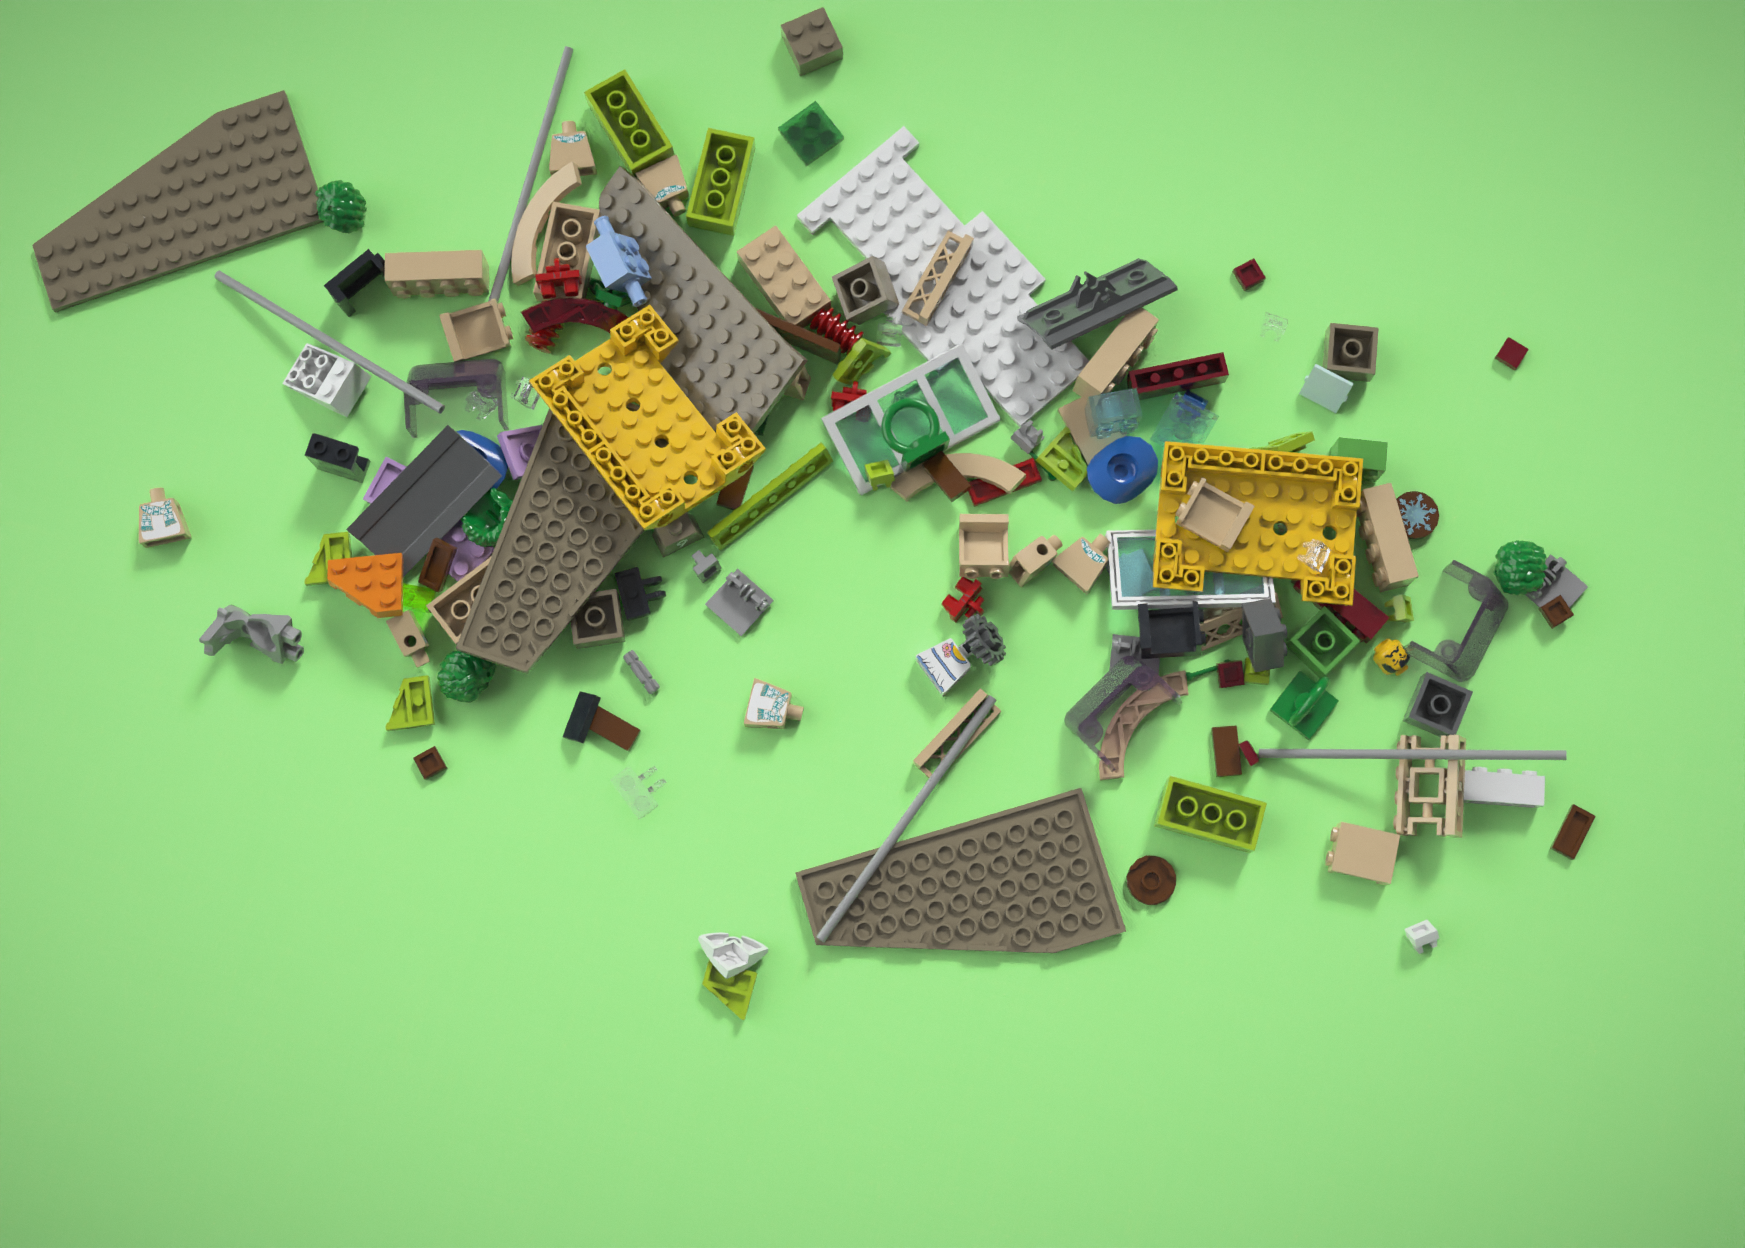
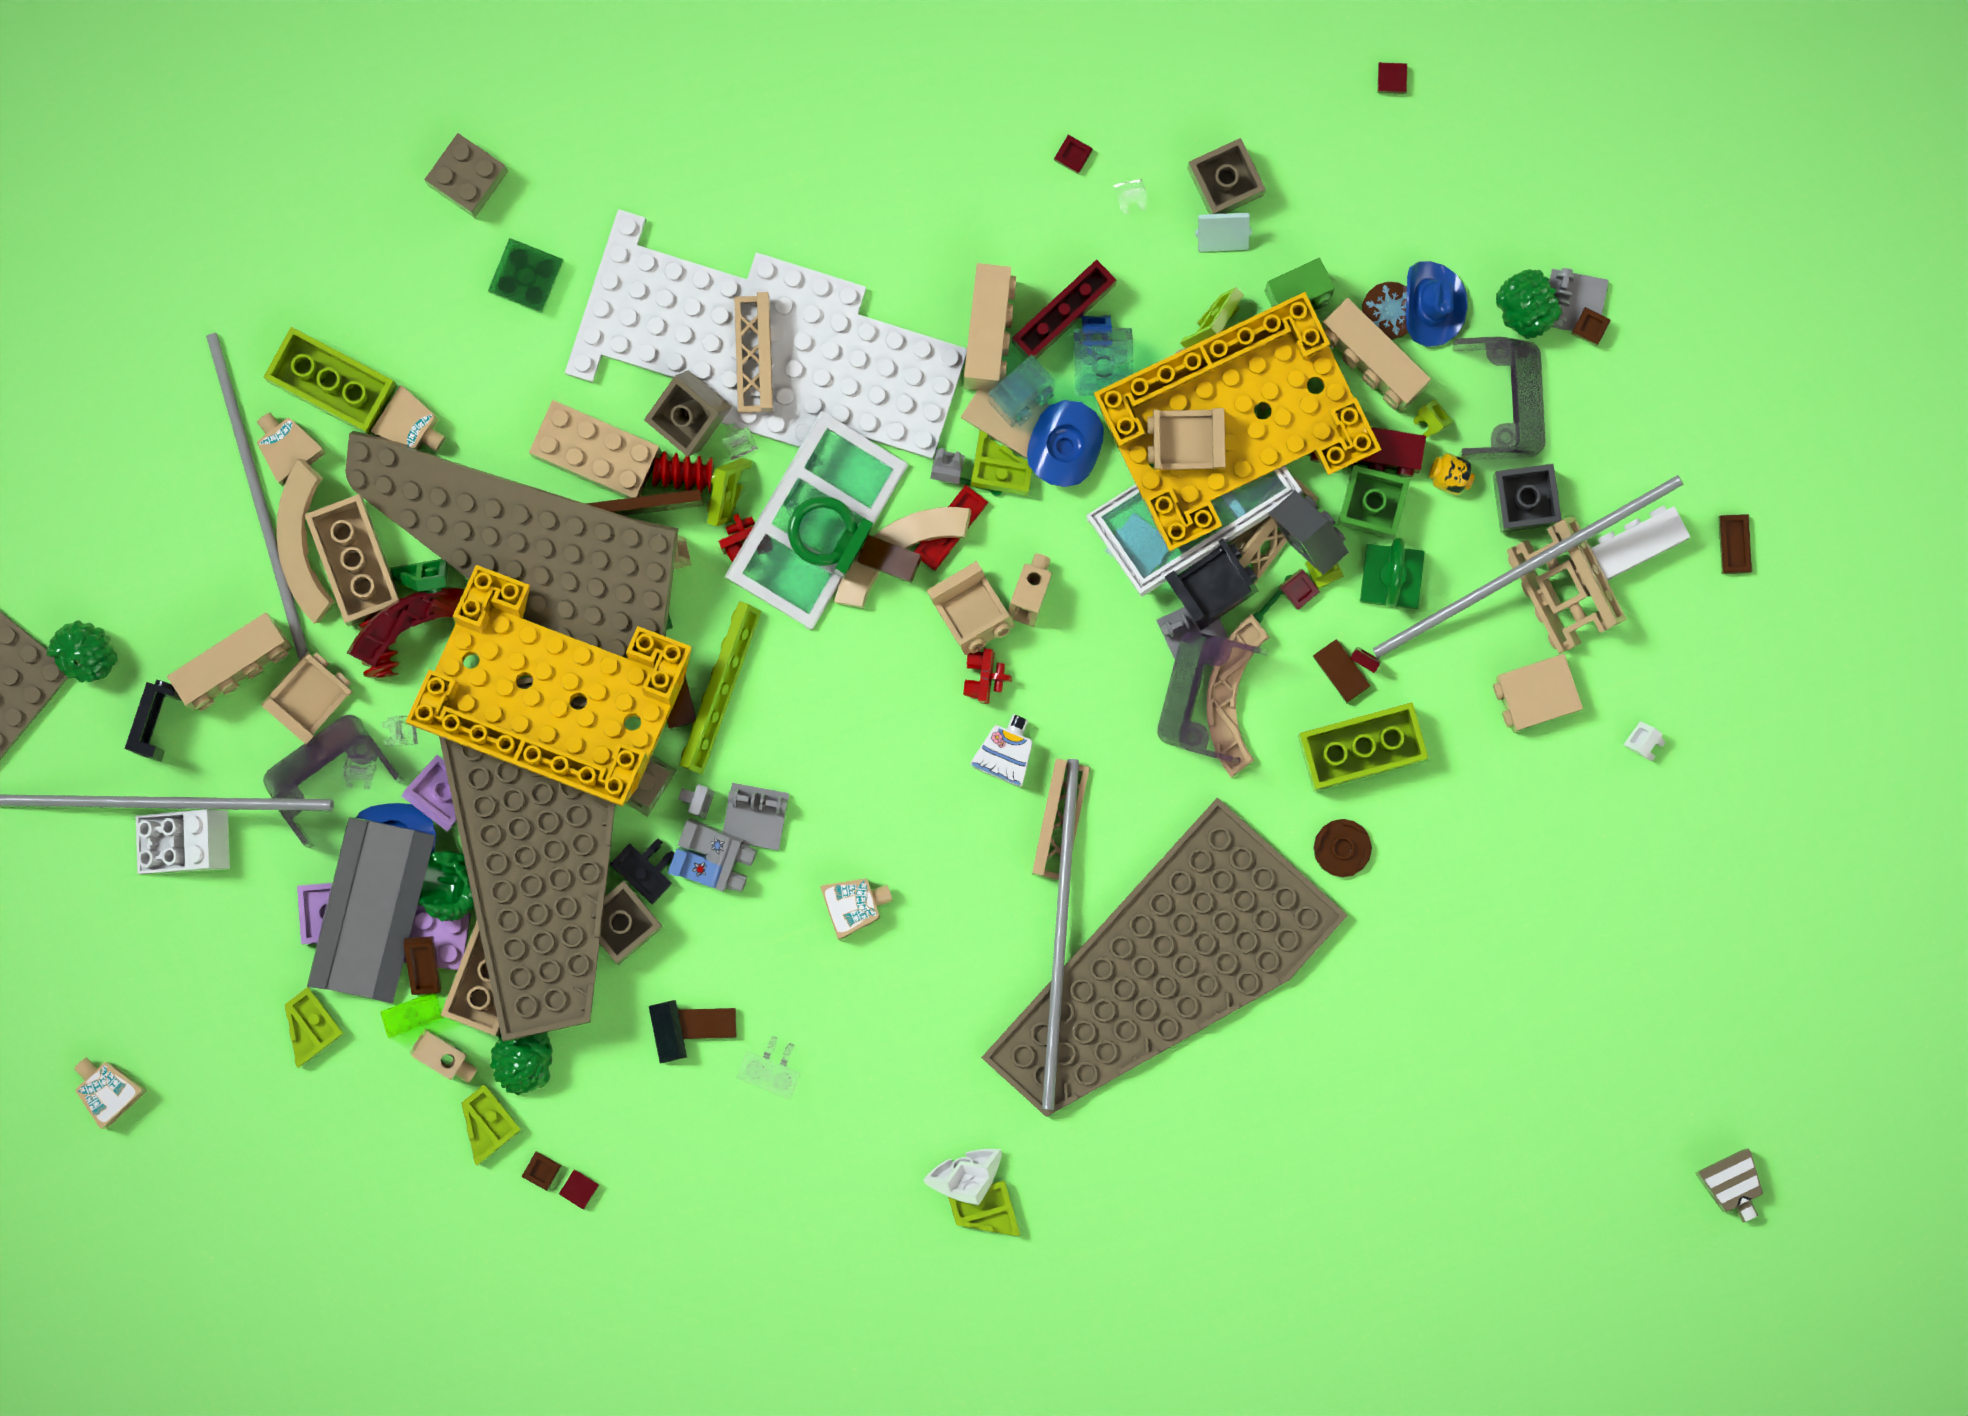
camera: 30 degrees left, 5 degrees up
light grey hips [199,604,304,664] -> none
black panel [304,433,371,484] -> none
orange plate [327,553,404,618] -> none
red hips [535,258,582,299] -> none
light blue brick [586,216,652,307] -> none
light grey axle [623,650,660,694] -> none
lime brick [686,128,756,236] -> none
lime tile [864,460,895,491] -> none
dark grey gear [962,614,1006,666] -> none
dark grey hinge [1017,258,1178,350] -> none
tan torso [1052,534,1111,595] -> none
clear tile [1297,539,1331,573] -> none
none -> dark red tile [559,1169,599,1210]
none -> light grey hips [668,818,757,892]
none -> blue hat [1406,261,1468,347]

